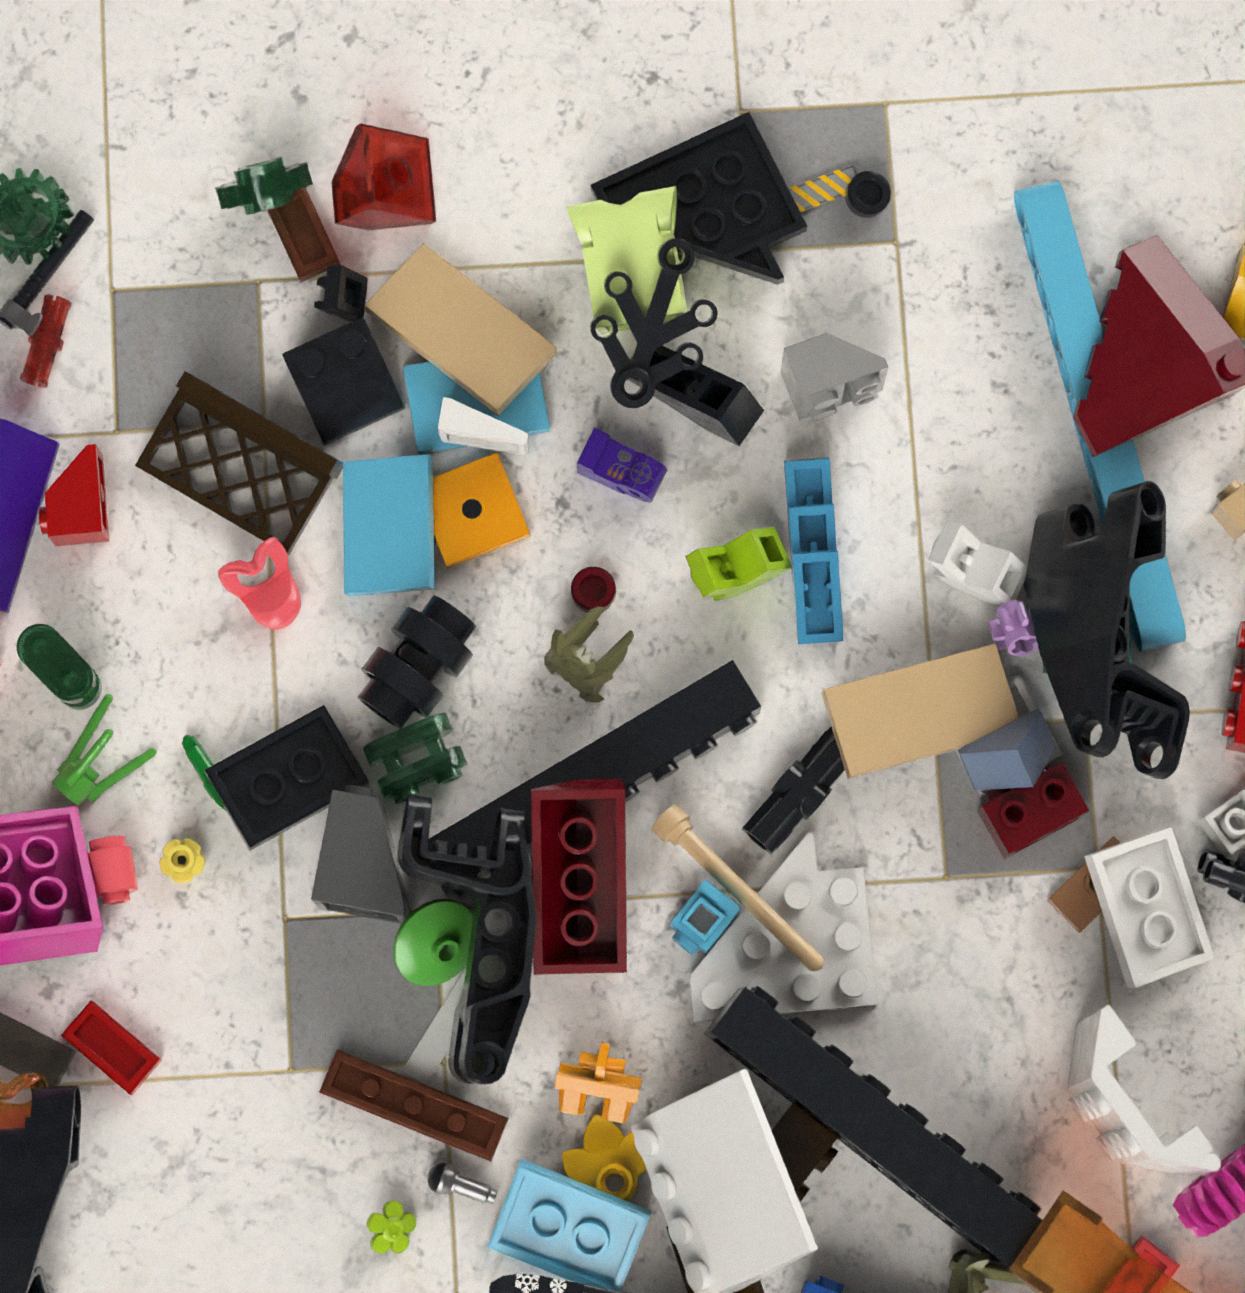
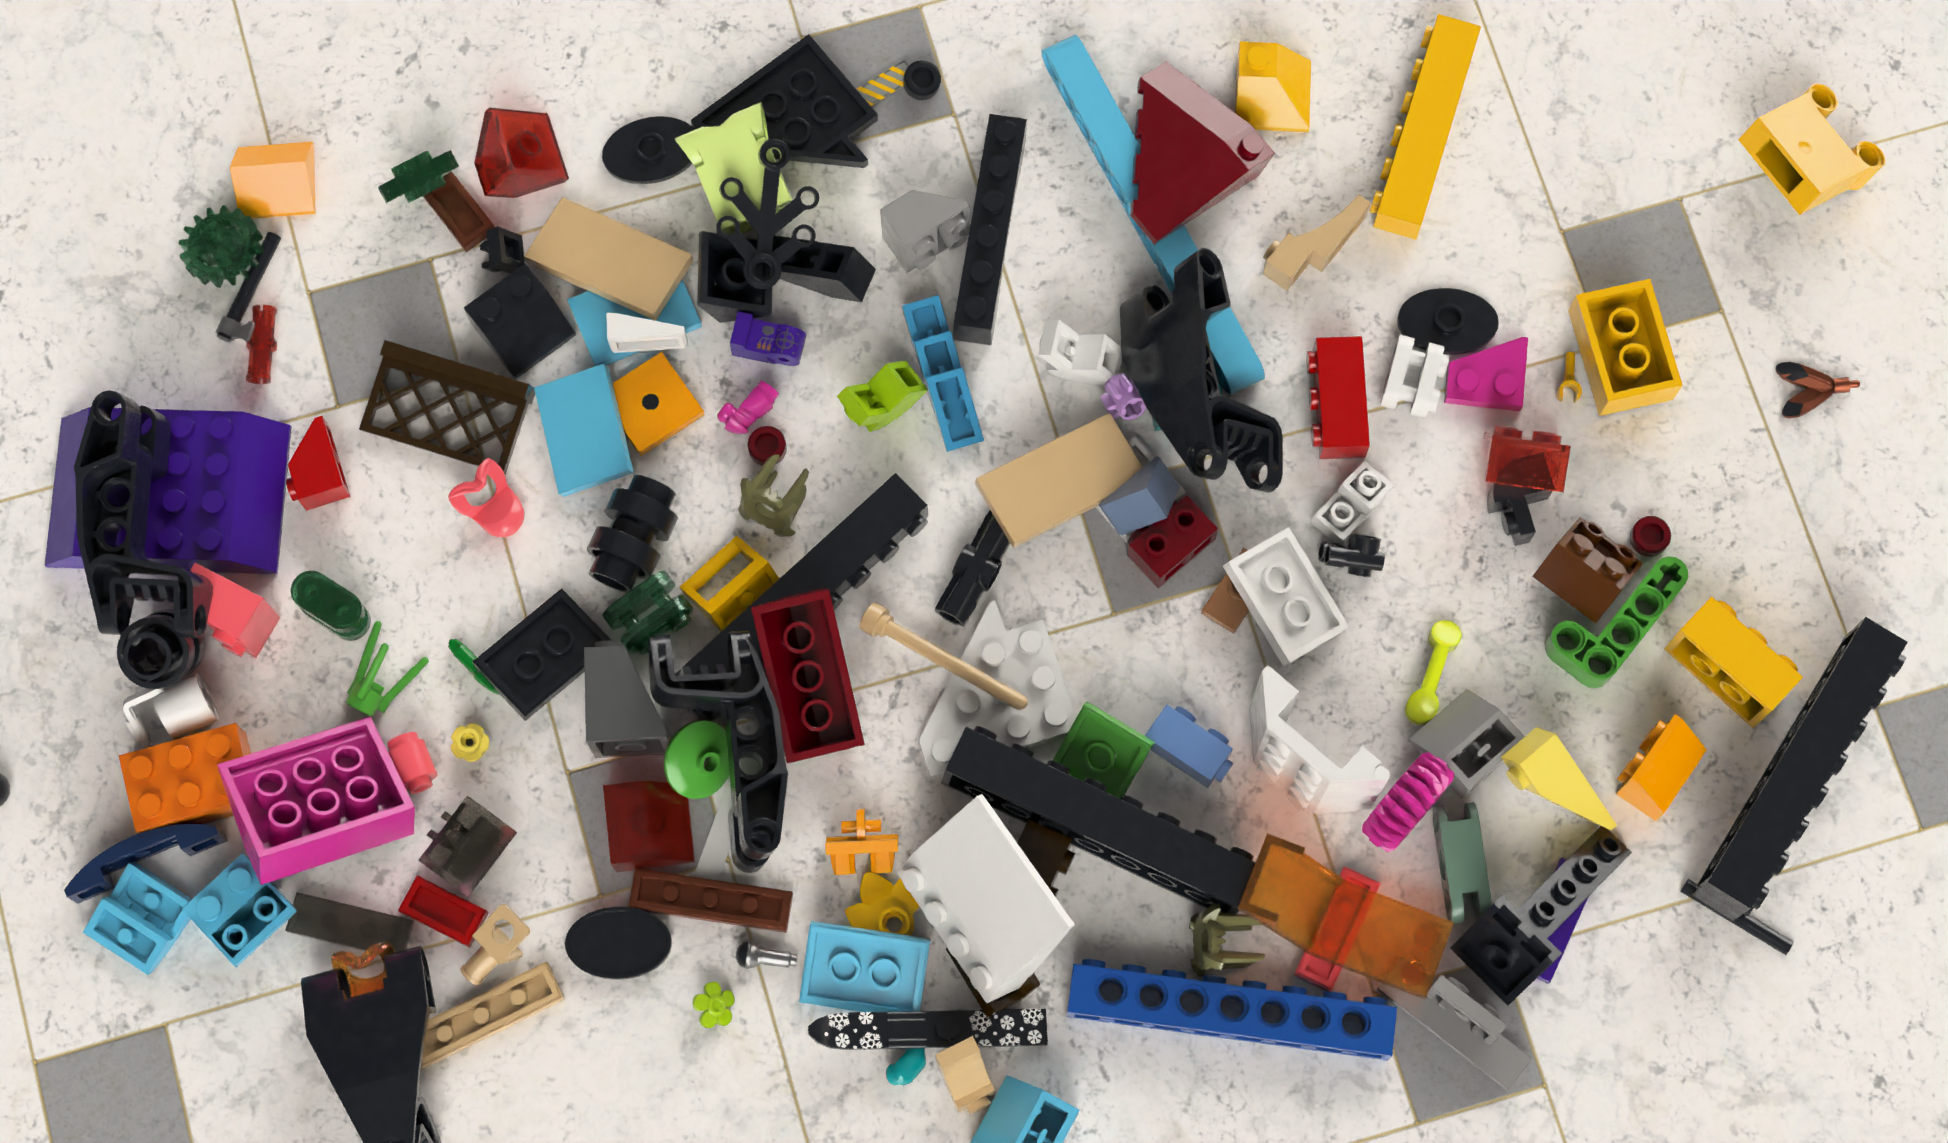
camera: 15 degrees left, 5 degrees down
medium azure window [670,879,741,956] -> none
none -> light orange slope [230,142,316,219]
none -> clear smoke brick [418,796,517,897]
none -> tan tile [420,961,565,1071]
none -> tan bracket [460,904,530,985]
none -> black piece [565,907,672,980]
none -> black piece [602,116,695,184]
none -> clear red slope [603,780,695,872]
none -> yellow tile [679,535,780,631]
none -> black slope [697,231,773,323]
none -> dark pink arm [717,380,779,434]
none -> black arch [953,114,1027,346]
none -> bright green tile [1052,702,1155,798]
none -> medium blue brick [1145,704,1234,788]

